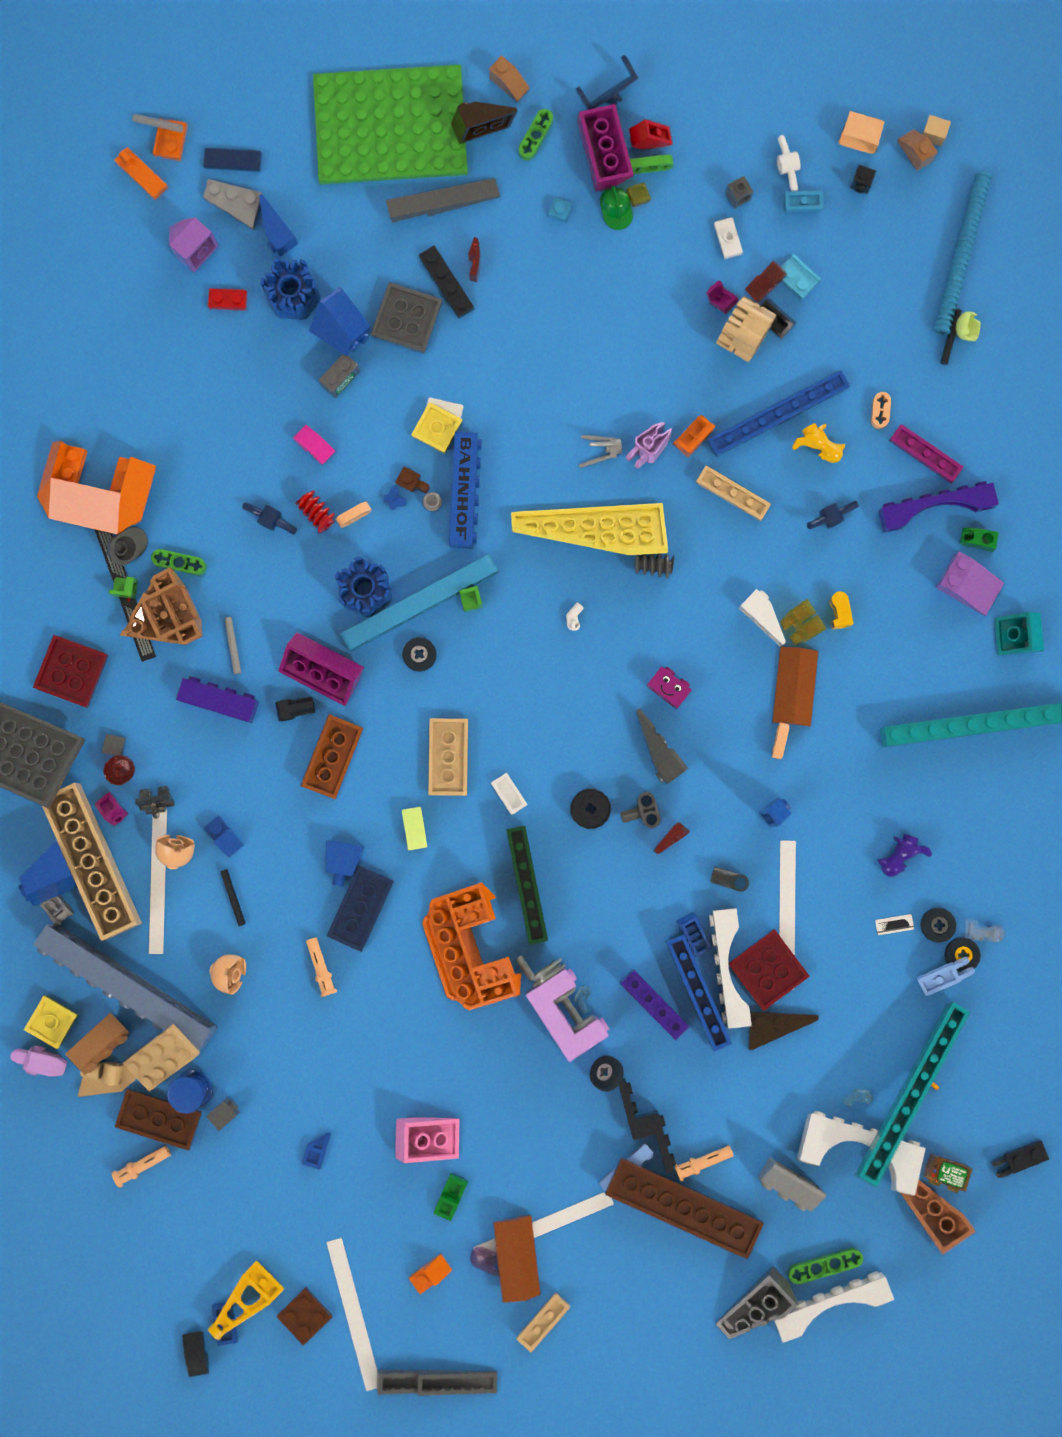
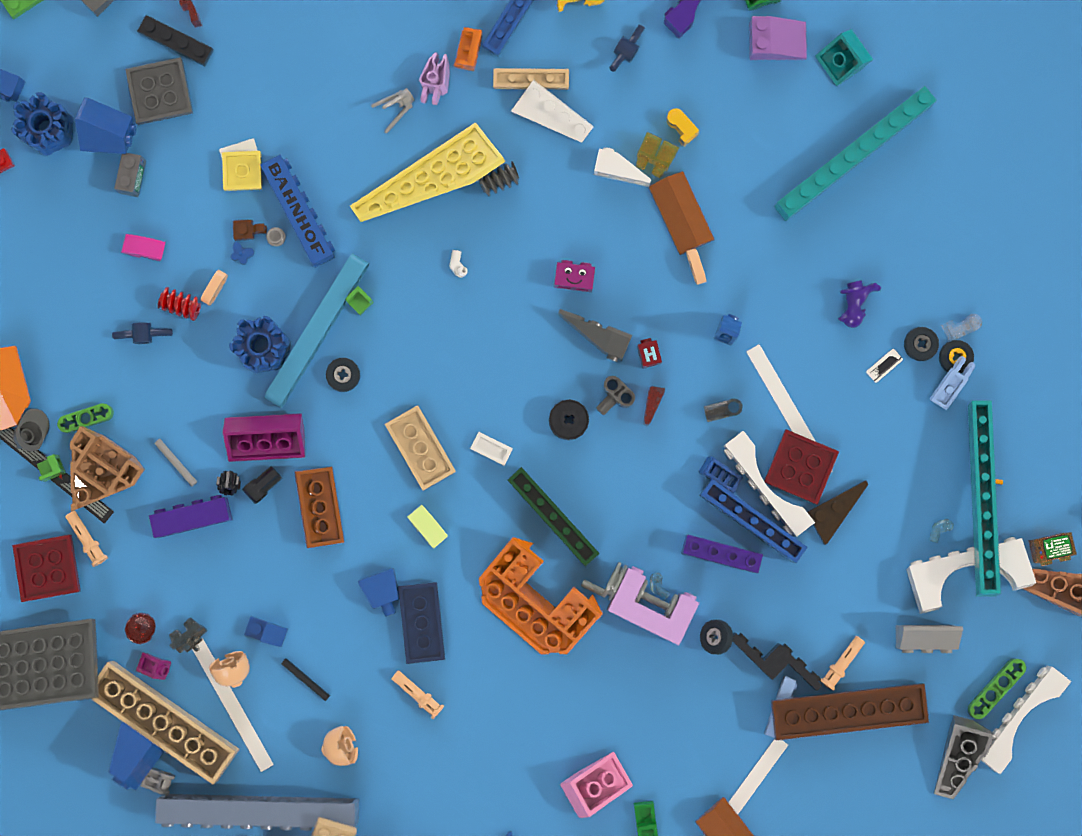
camera: 35 degrees left, 0 degrees up
dark grey tile [102,734,126,757] -> none
none -> light nougat pin [65,511,108,567]
none -> black gear [216,471,241,496]
none -> white wing [511,80,594,143]
none -> dark red brick [637,338,662,369]

